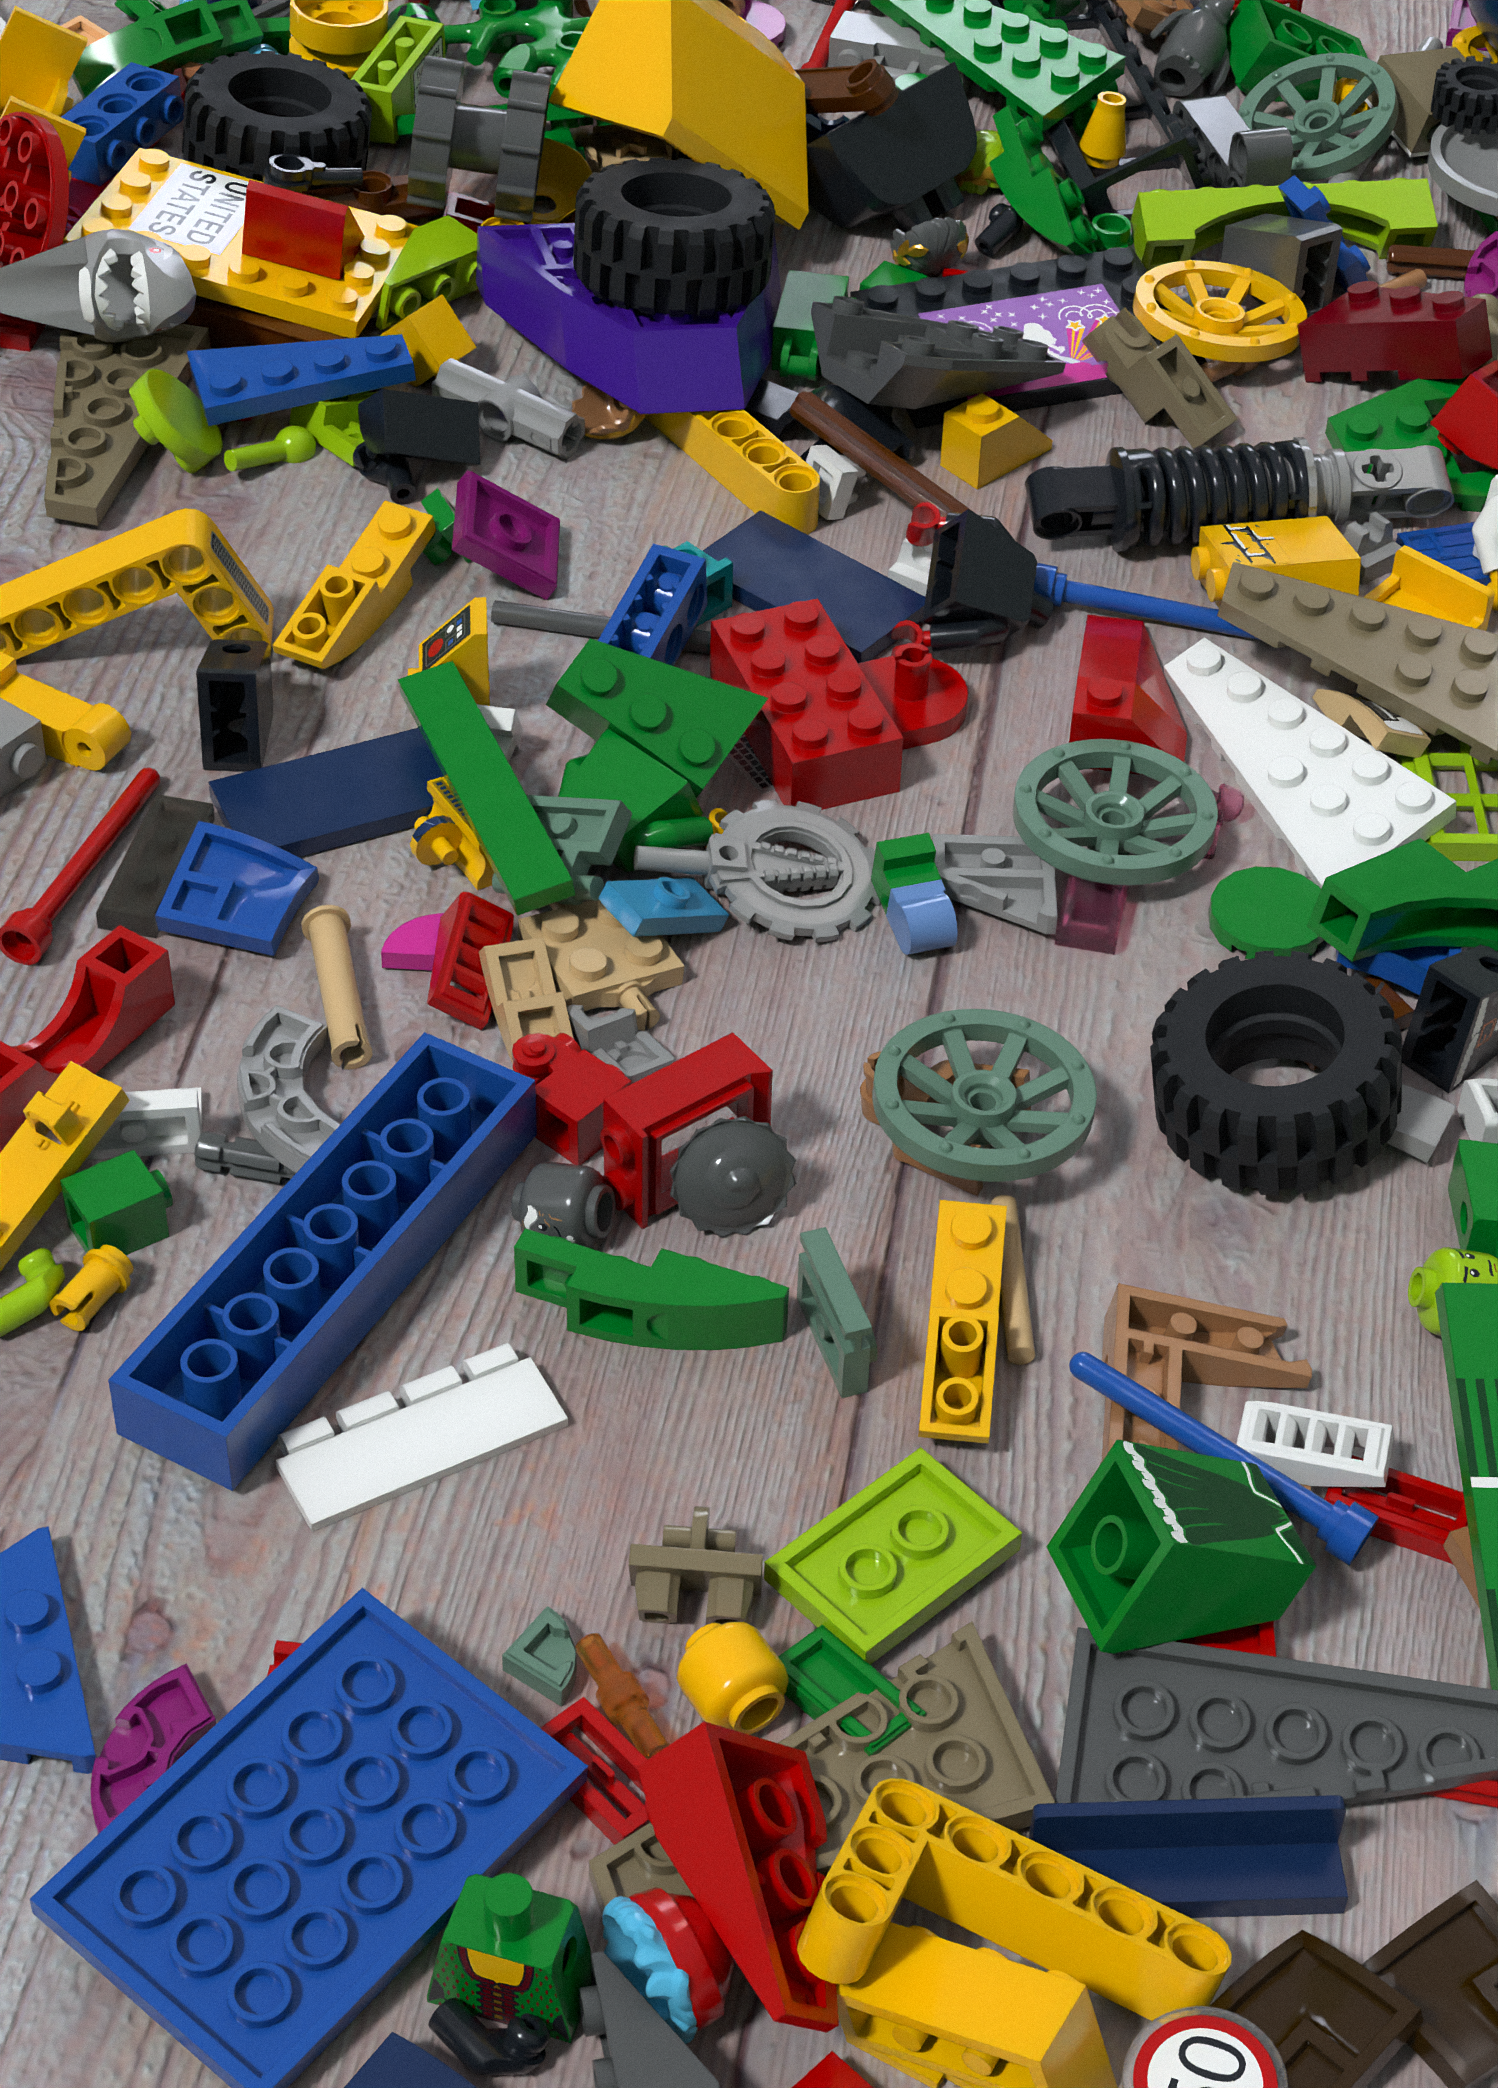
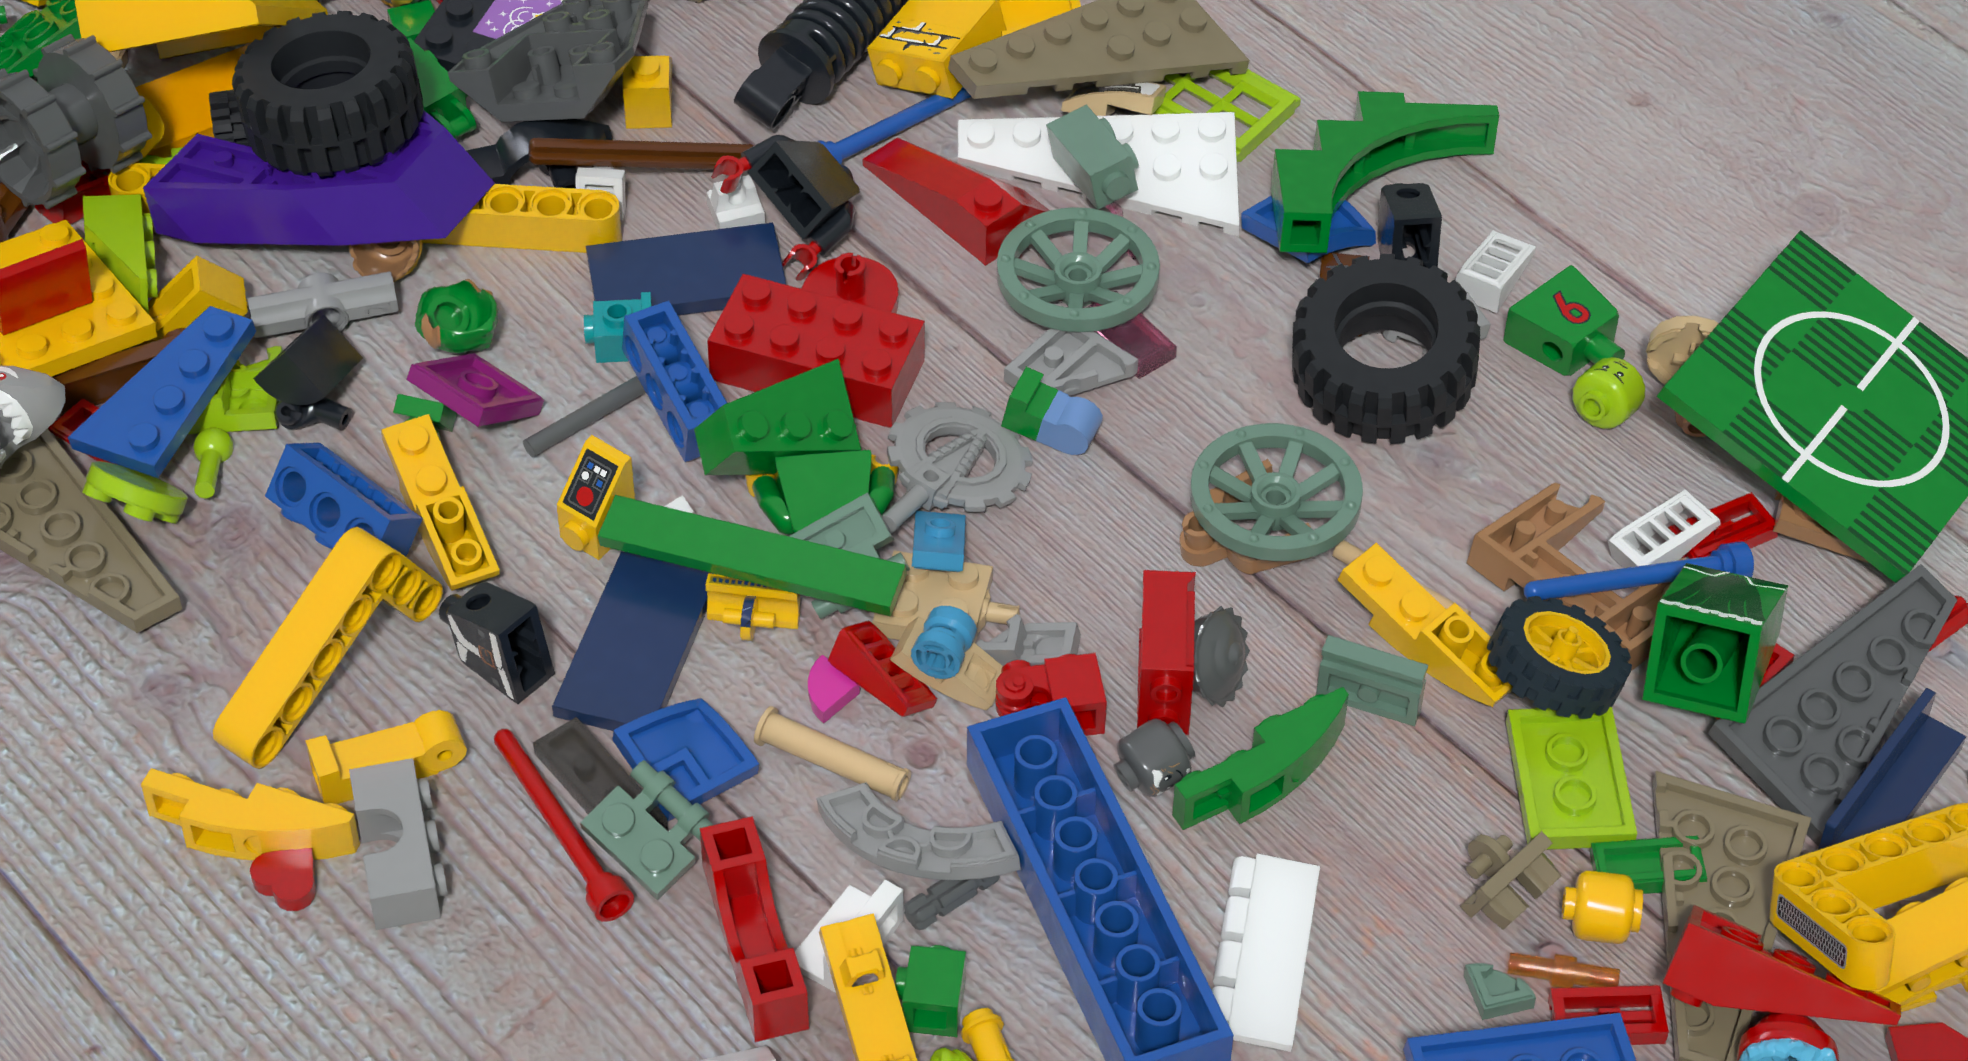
camera: 50 degrees left, 5 degrees up
green tile [1208,866,1325,959] -> none
none -> blue brick [265,443,423,557]
none -> green hair [415,279,499,354]
none -> sand green plate [580,760,714,900]
none -> dark azure wheel [911,606,977,679]
none -> sand green brick [1046,104,1139,210]
none -> black wheel [1487,596,1632,719]

